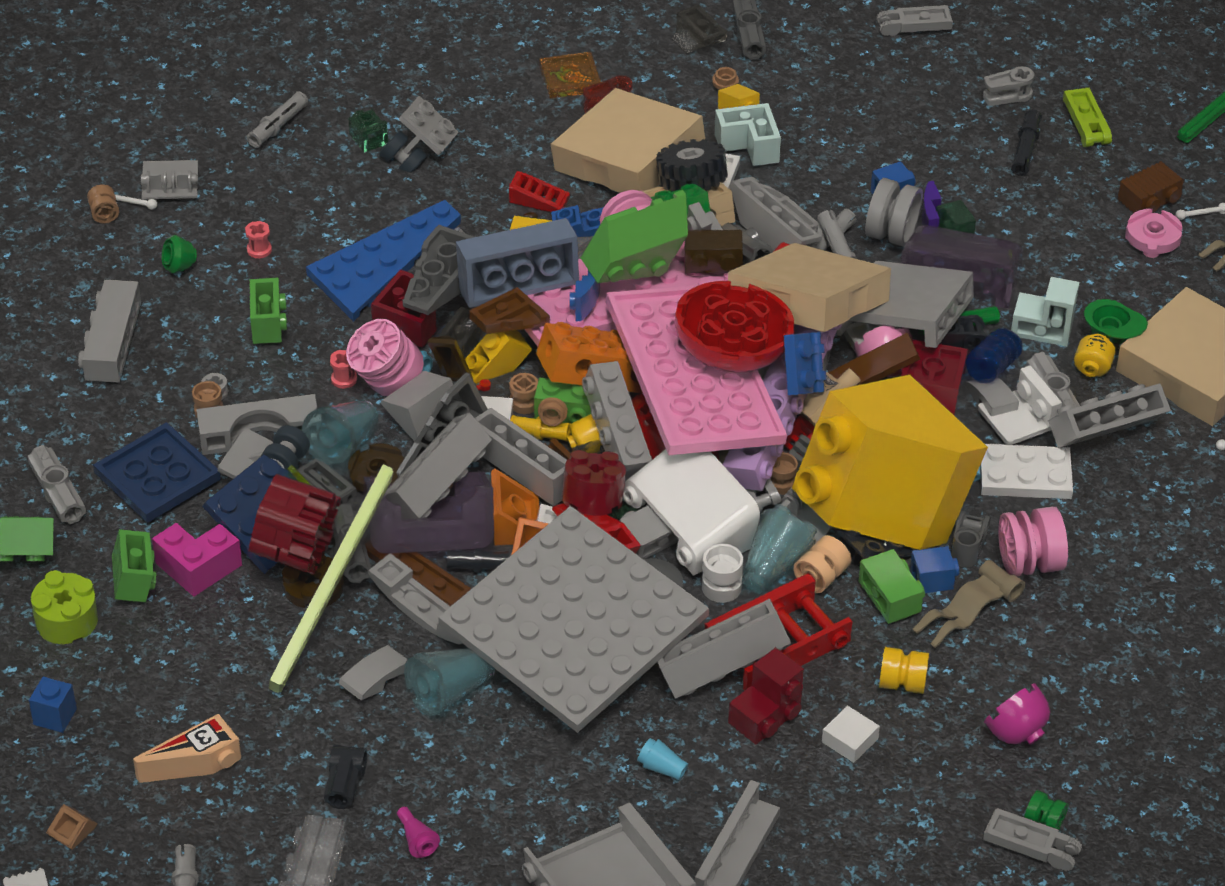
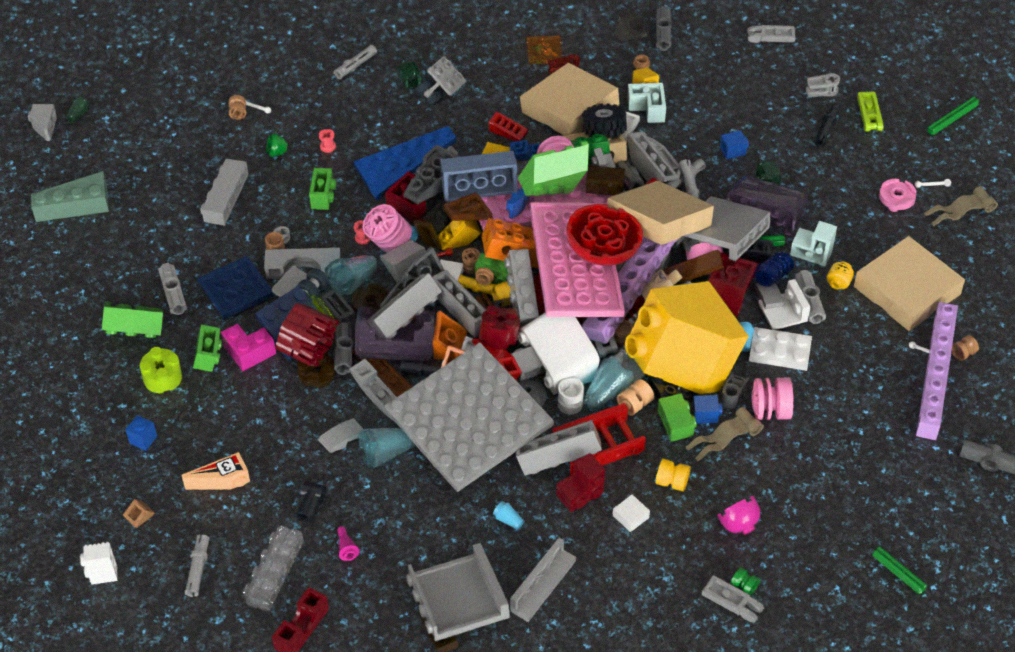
camera: 10 degrees right, 5 degrees up
light grey hinge [141,160,198,199] -> none
yellowish green tile [269,464,394,693] -> none
blue plate [784,332,827,395] -> none
light grey wheel [865,178,923,247] -> none
dark purple slope [922,181,942,240] -> none
light grey brick [1048,383,1171,448] -> none
green piece [1084,299,1148,344] -> none
reddish brown brick [1118,161,1184,213] -> none

